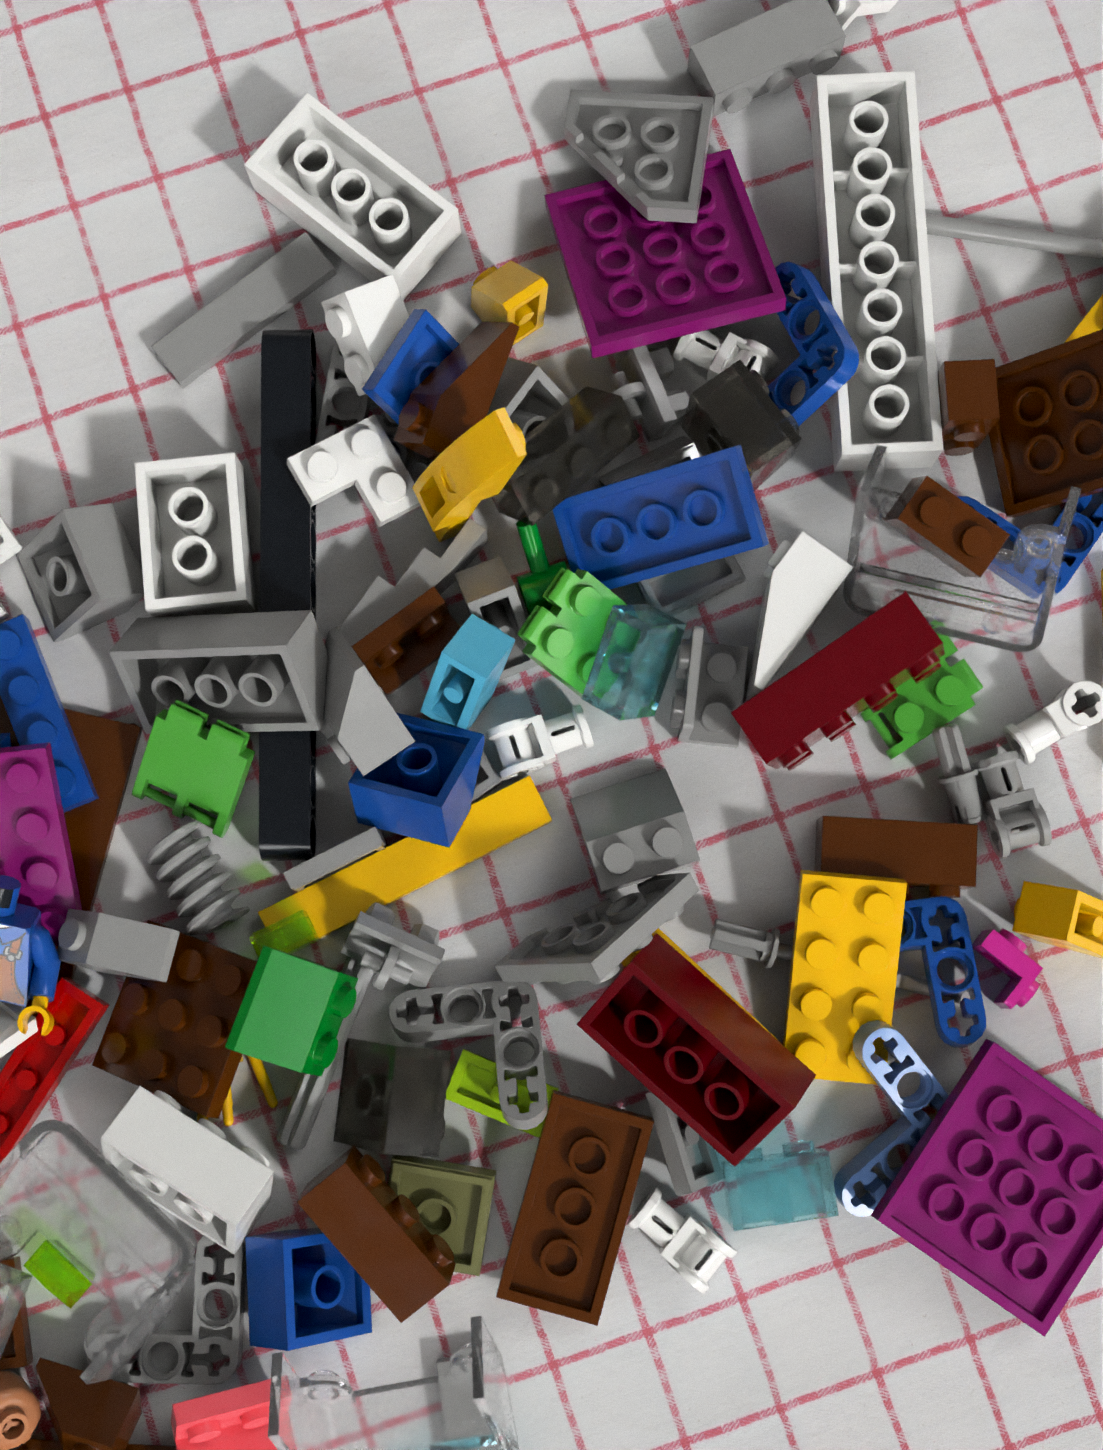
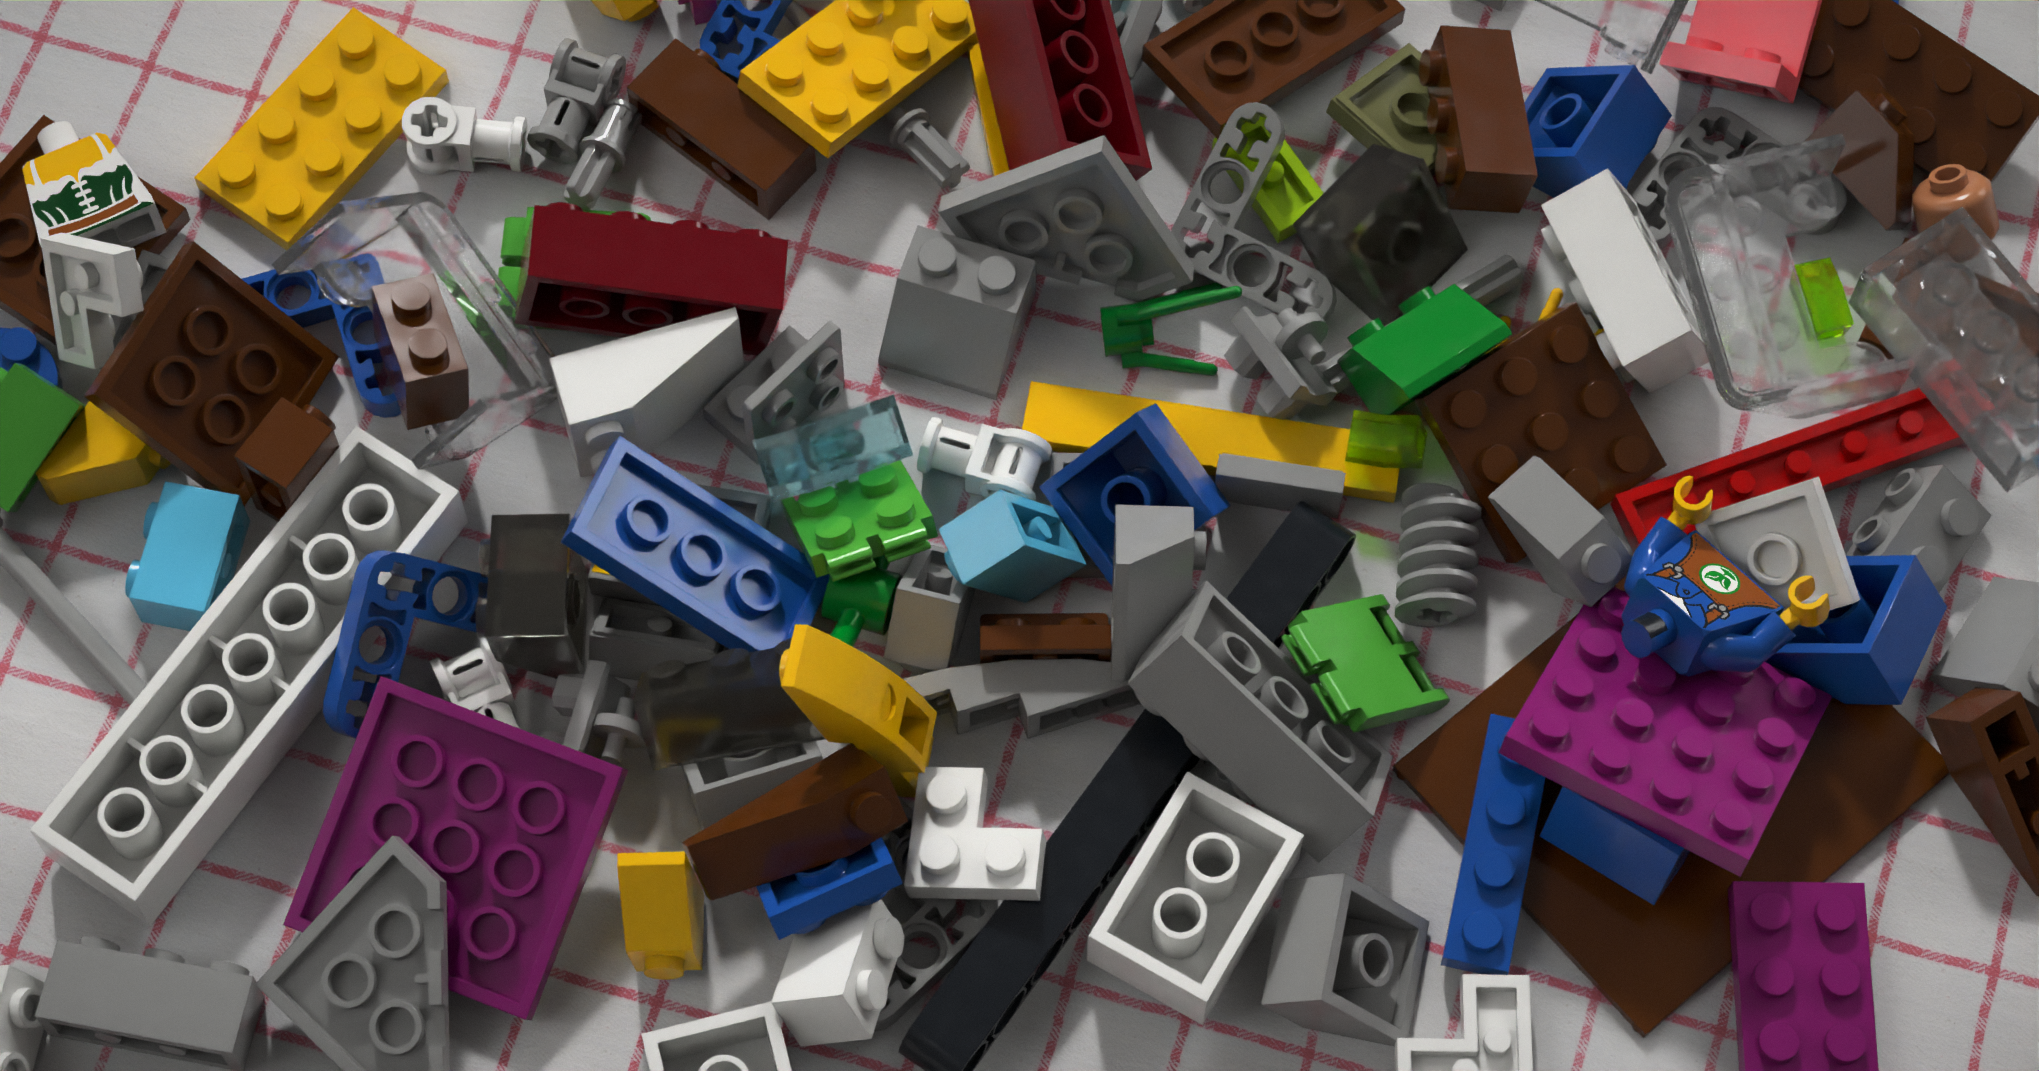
camera: 150 degrees left, 15 degrees down
none -> medium azure brick [125,481,250,631]
none -> green plant [1100,283,1242,376]

